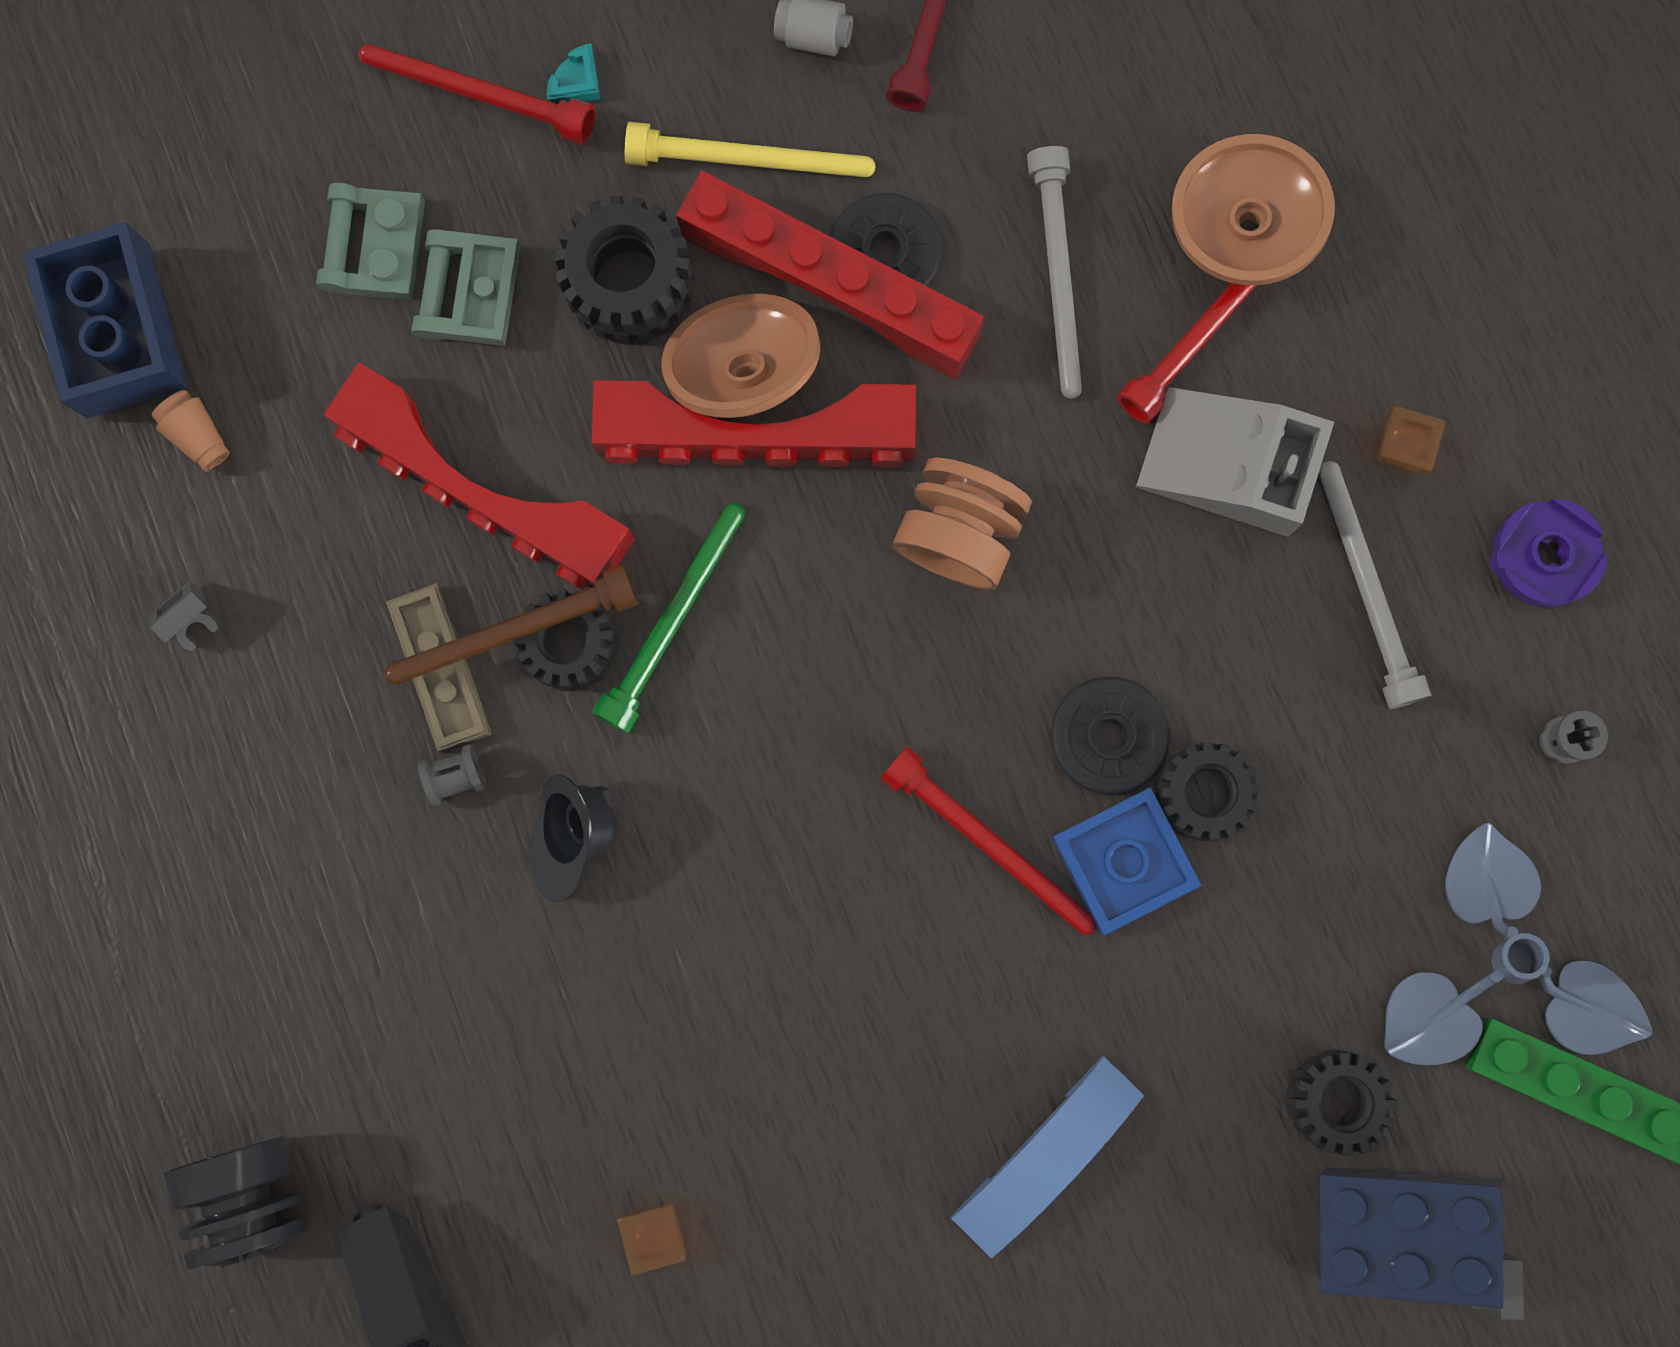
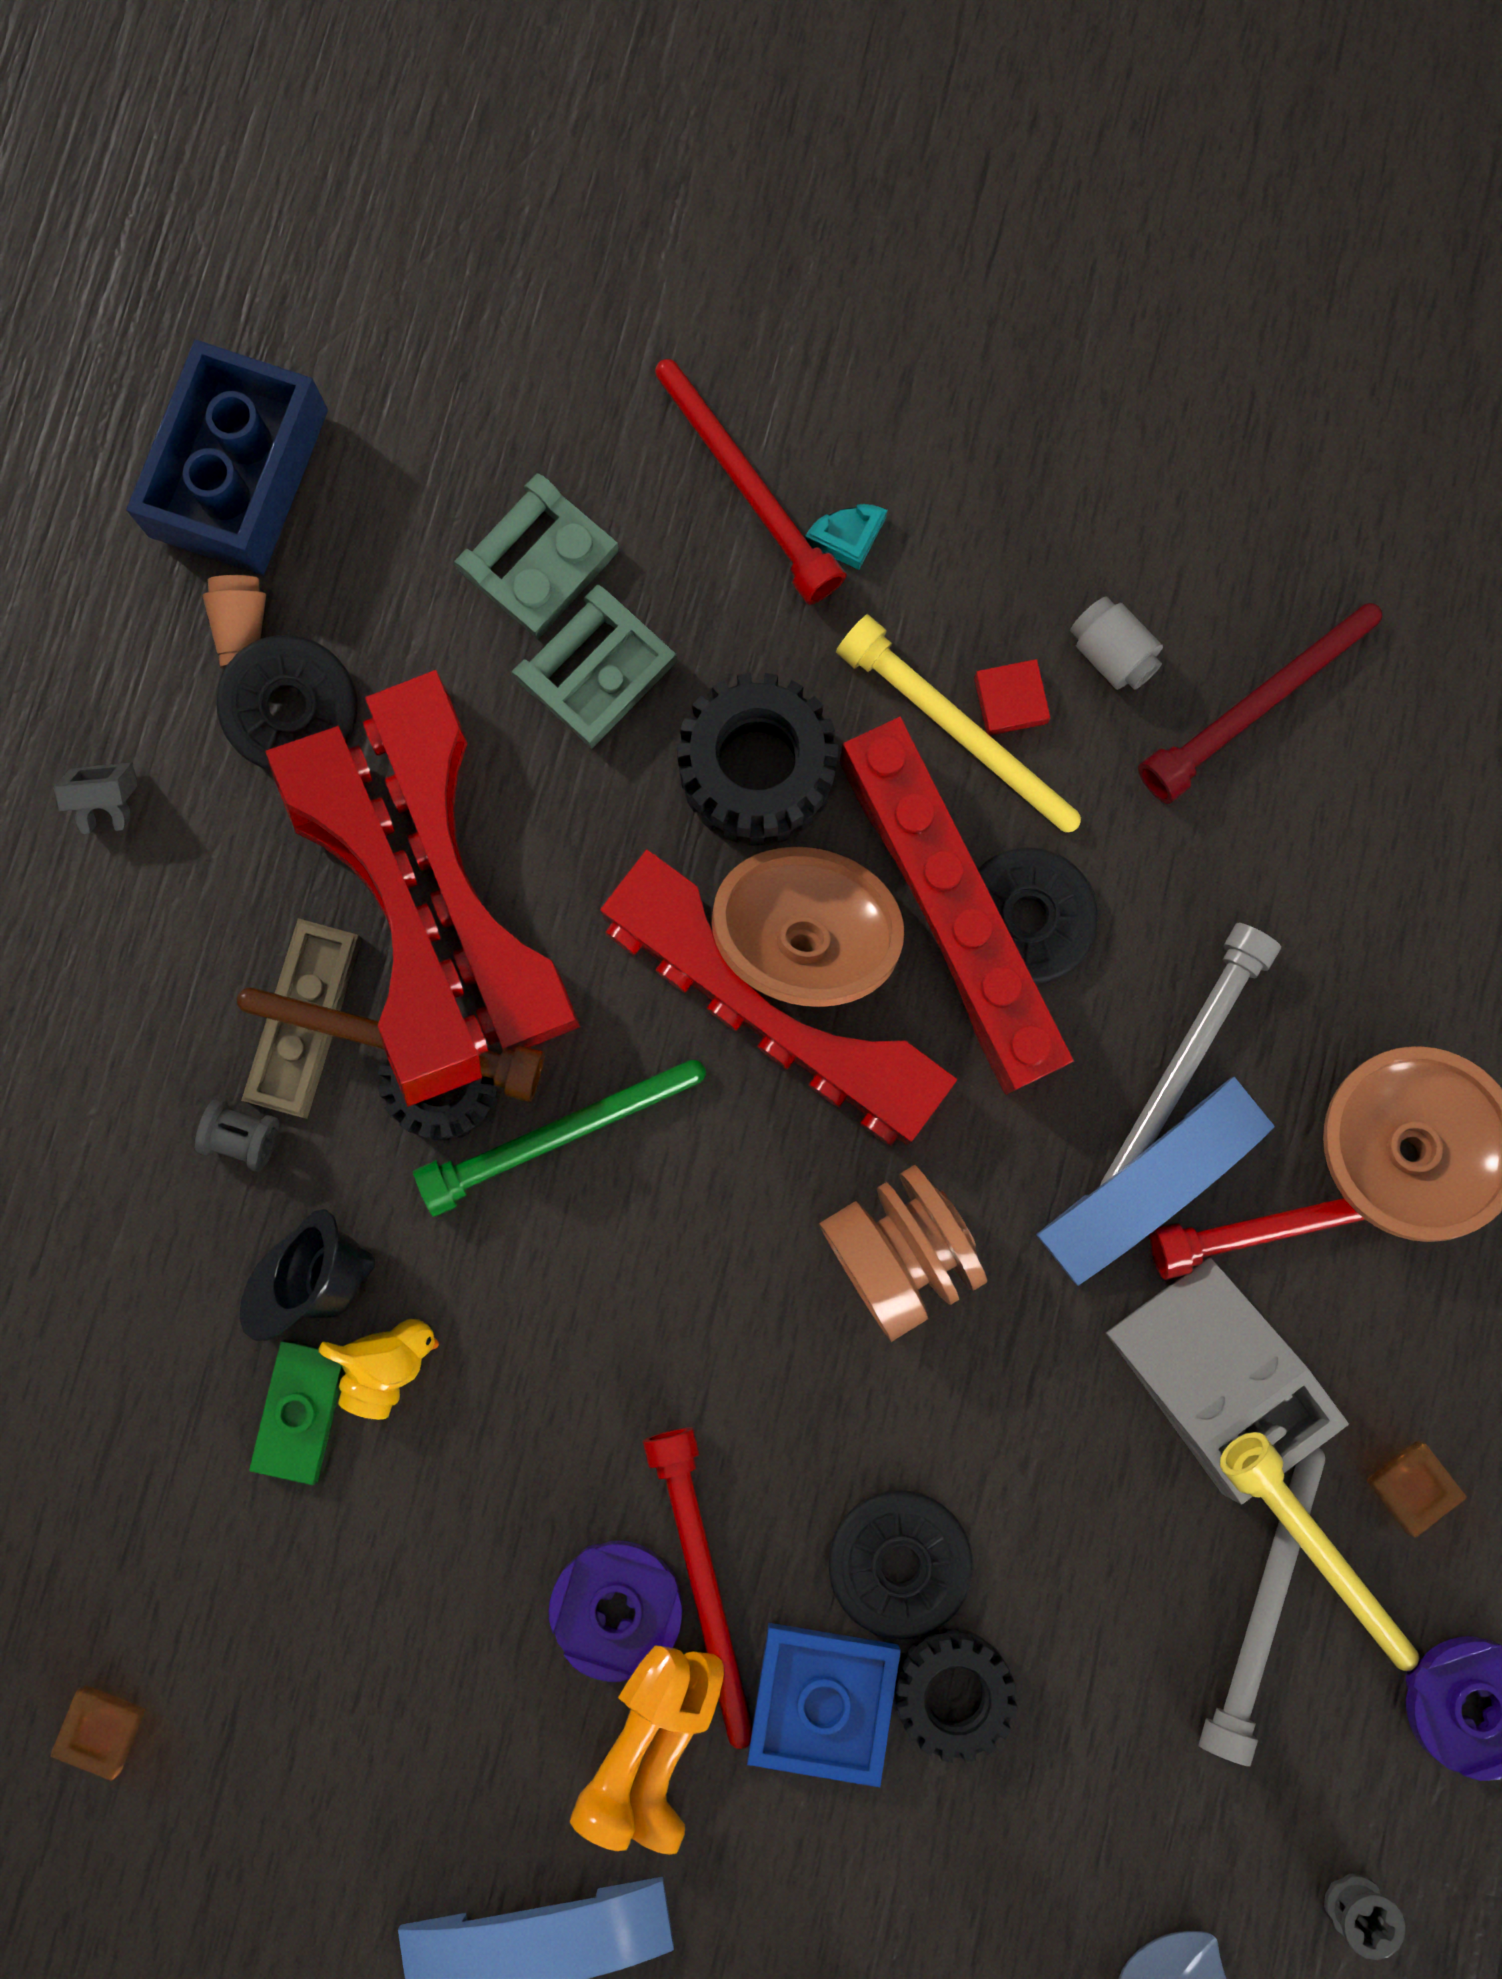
camera: 30 degrees right, 0 degrees up
none -> black wheel [216,635,357,771]
none -> green plate [249,1340,344,1485]
none -> red arch [265,726,488,1107]
none -> yellow animal [318,1319,439,1420]
none -> dark purple plate [549,1540,683,1682]
none -> light orange piece [570,1645,724,1855]
none -> red tile [974,659,1051,735]
none -> medium blue slope [1036,1077,1275,1286]
none -> light yellow piece [1220,1432,1419,1671]

